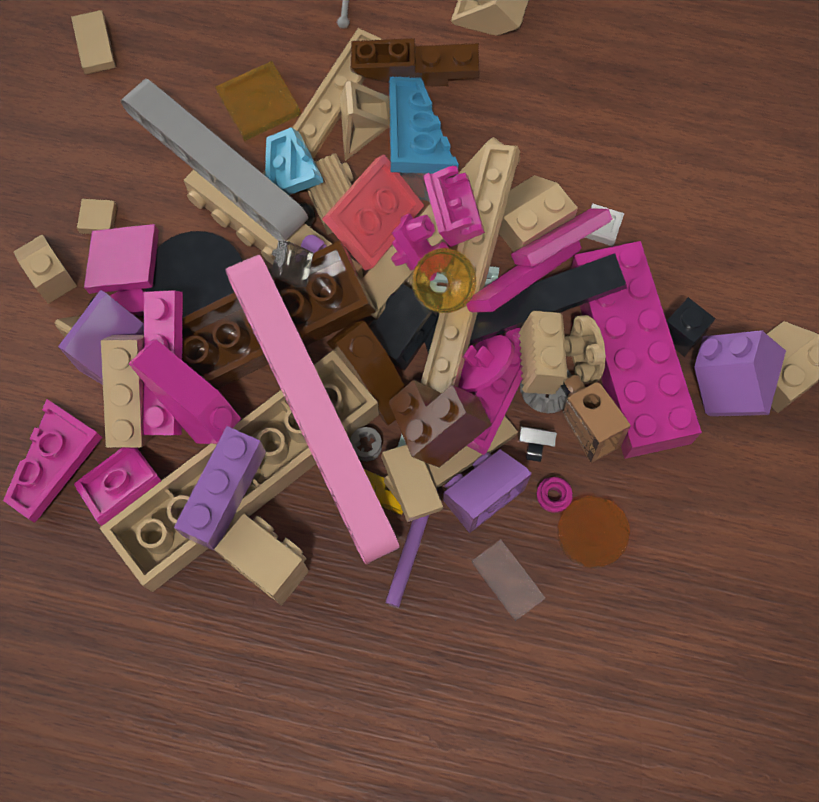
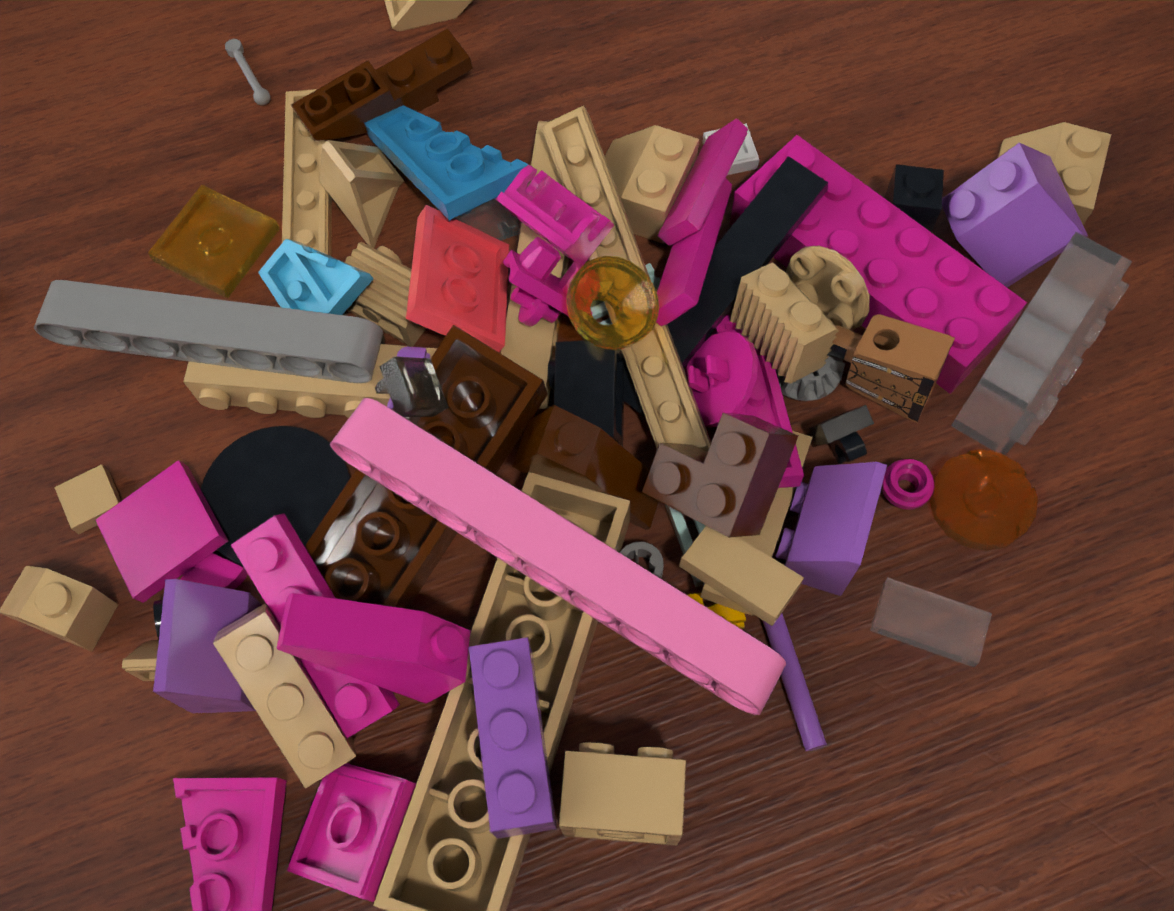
camera: 30 degrees left, 5 degrees down
none -> clear brick [951,232,1132,457]

